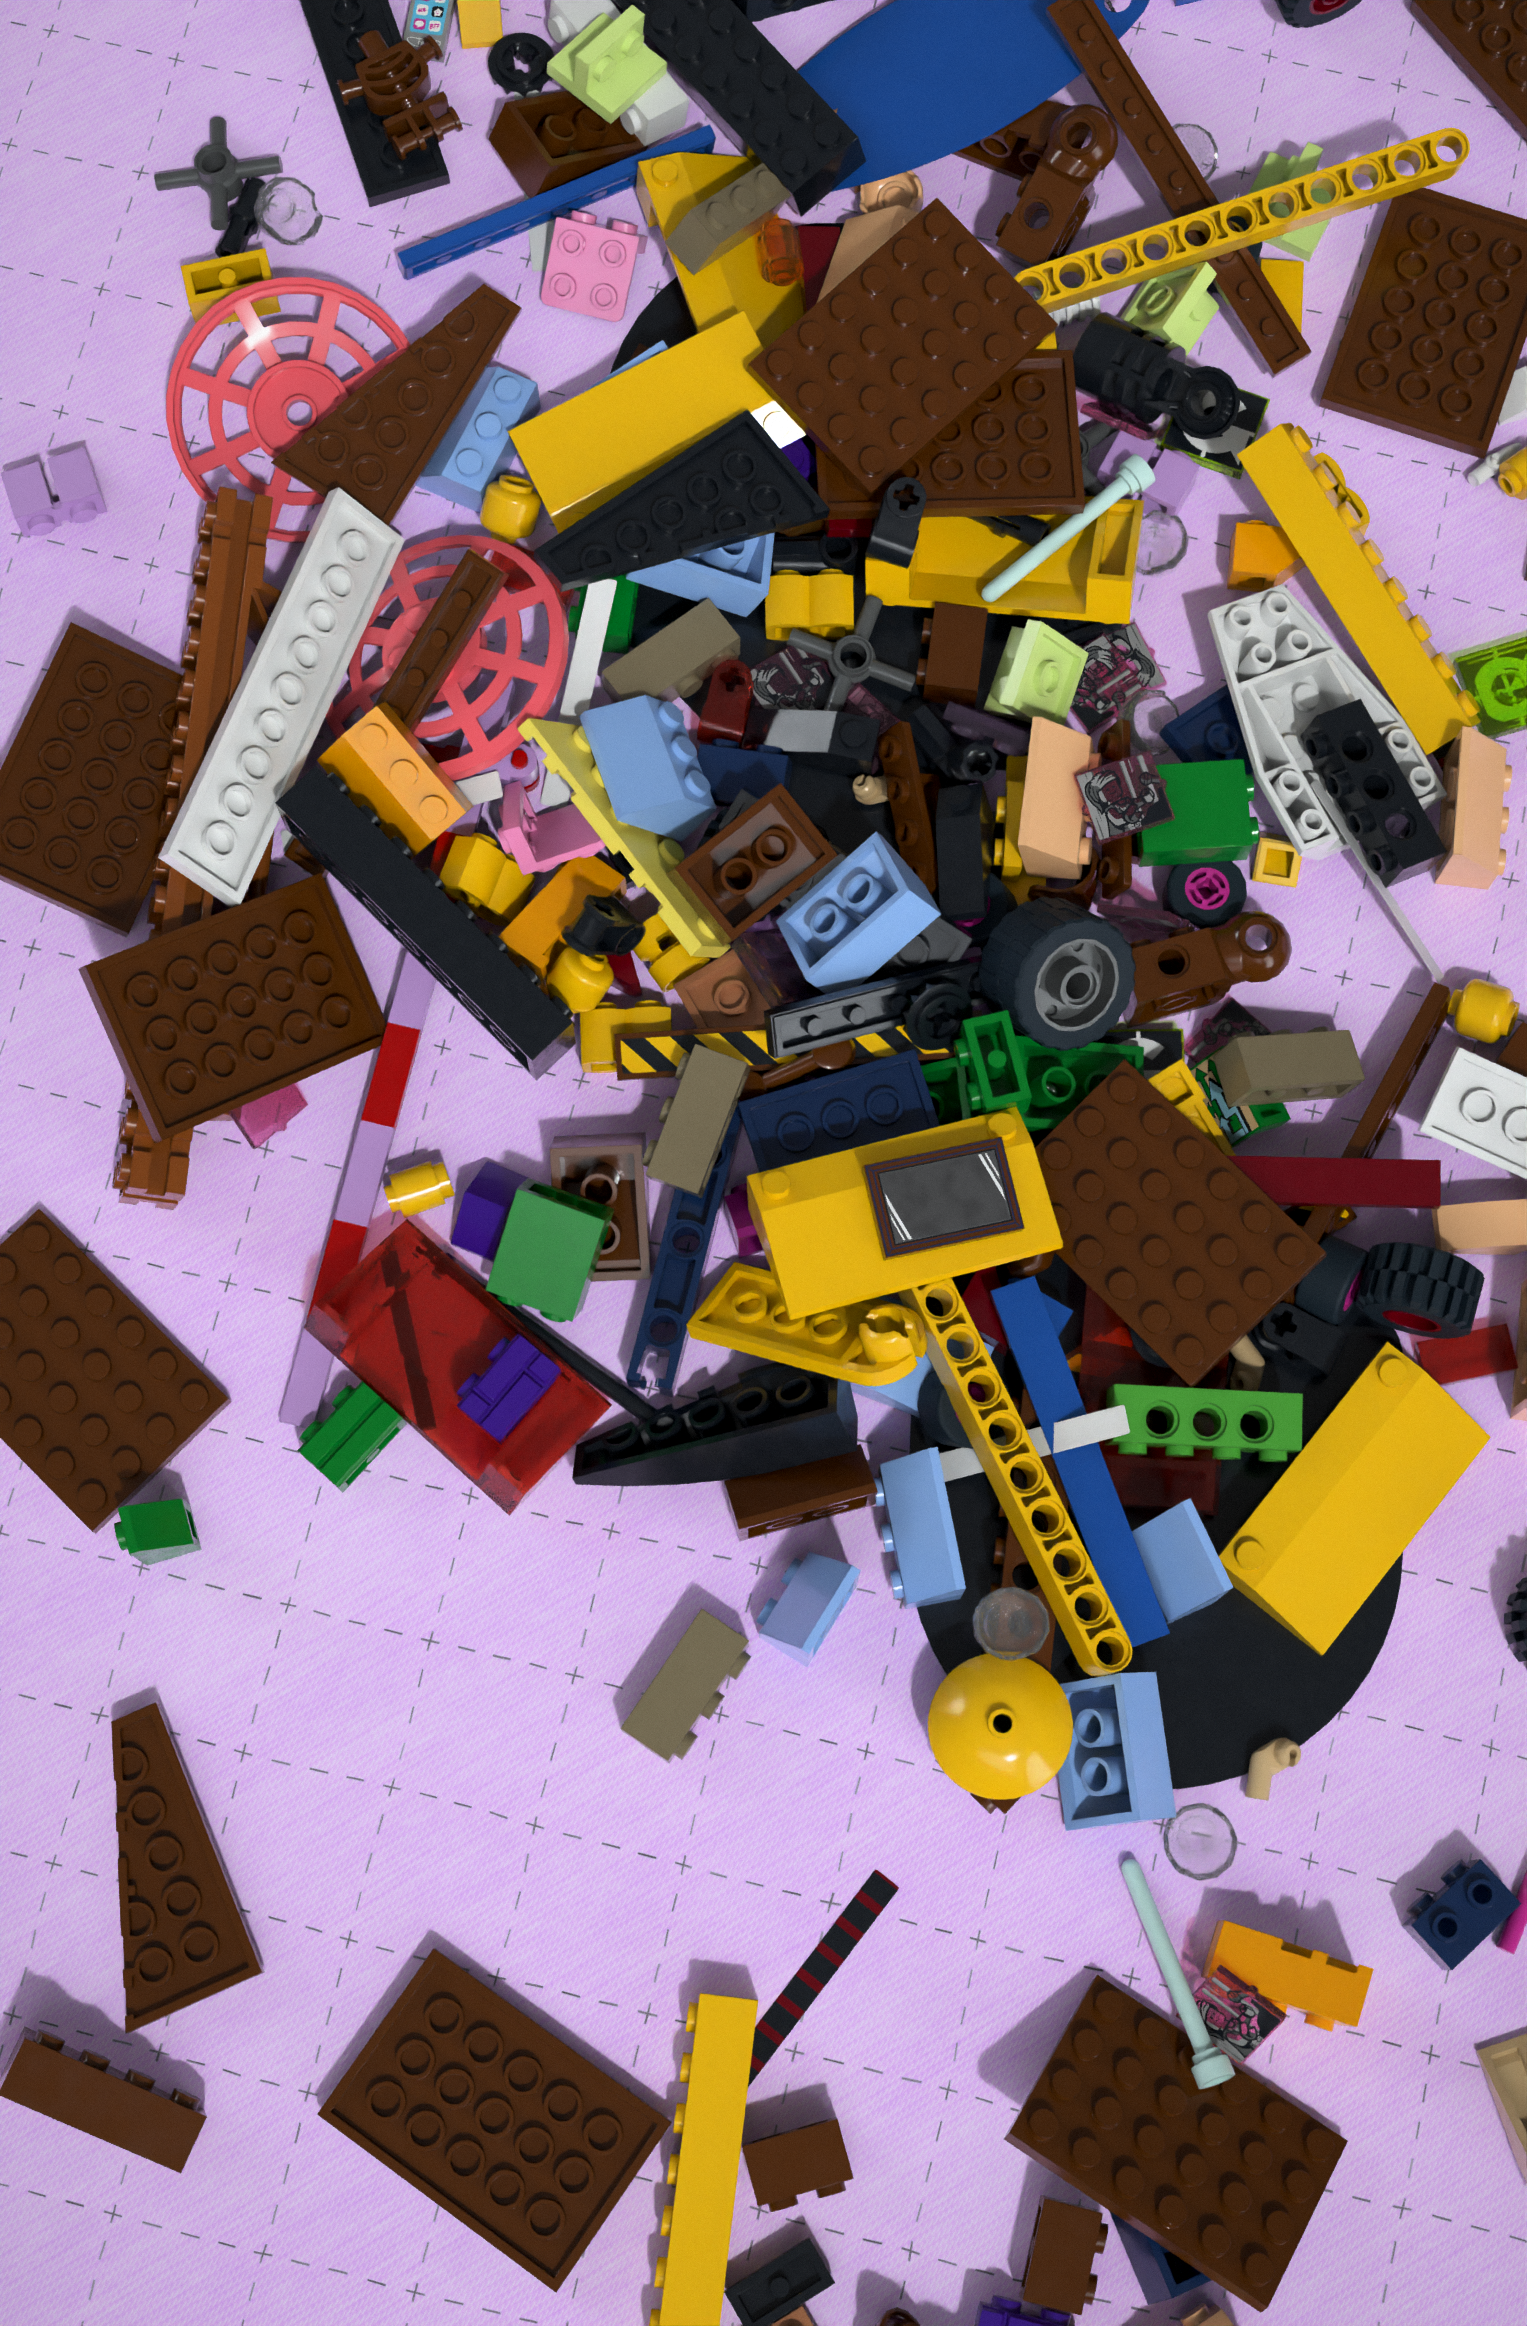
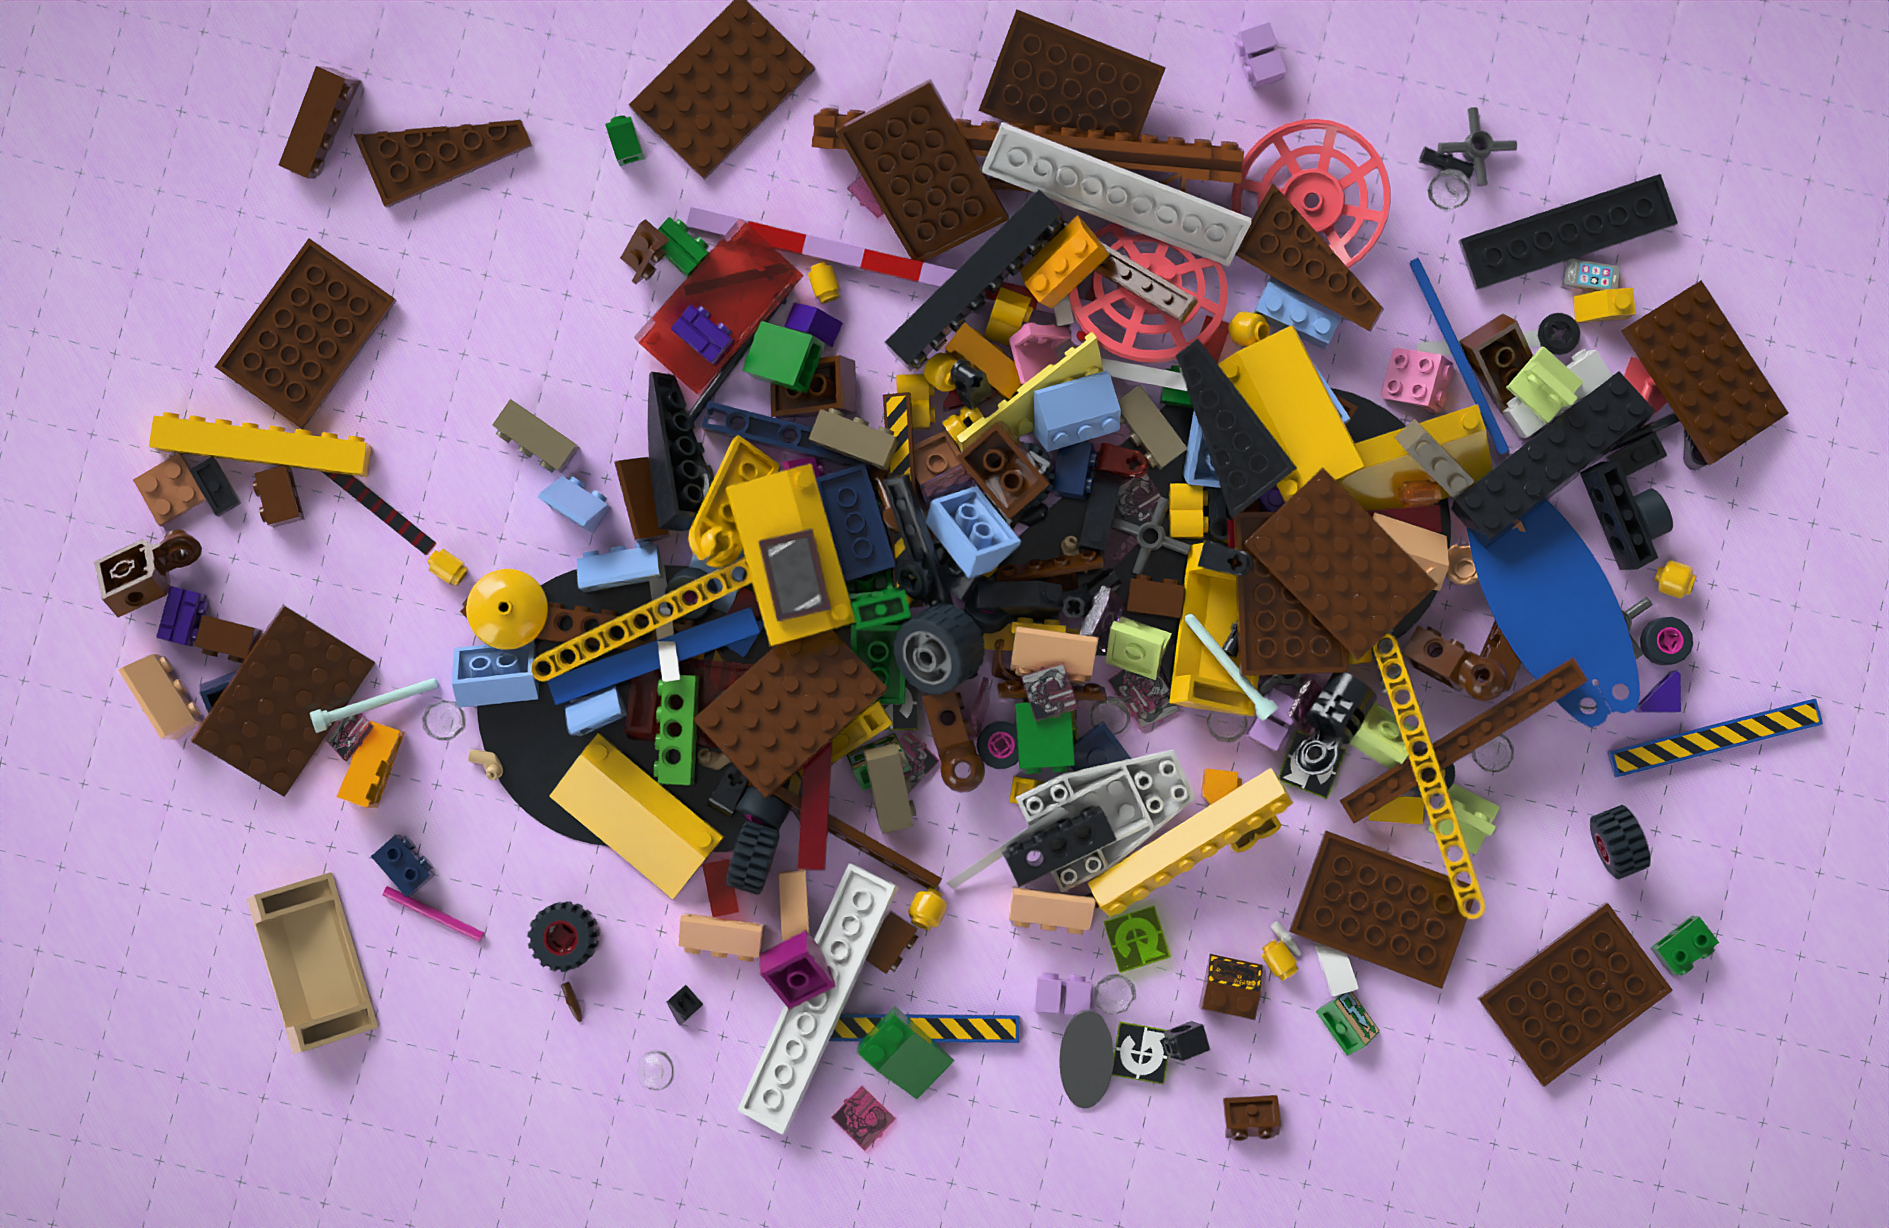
camera: 85 degrees right, 10 degrees up
yellow brick [180,248,281,325] -> none
reddish brown piece [337,30,463,161] -> none
clear hair [972,1587,1050,1661] -> none
none -> yellow brick [427,549,469,586]
none -> reddish brown bracket [620,219,669,285]

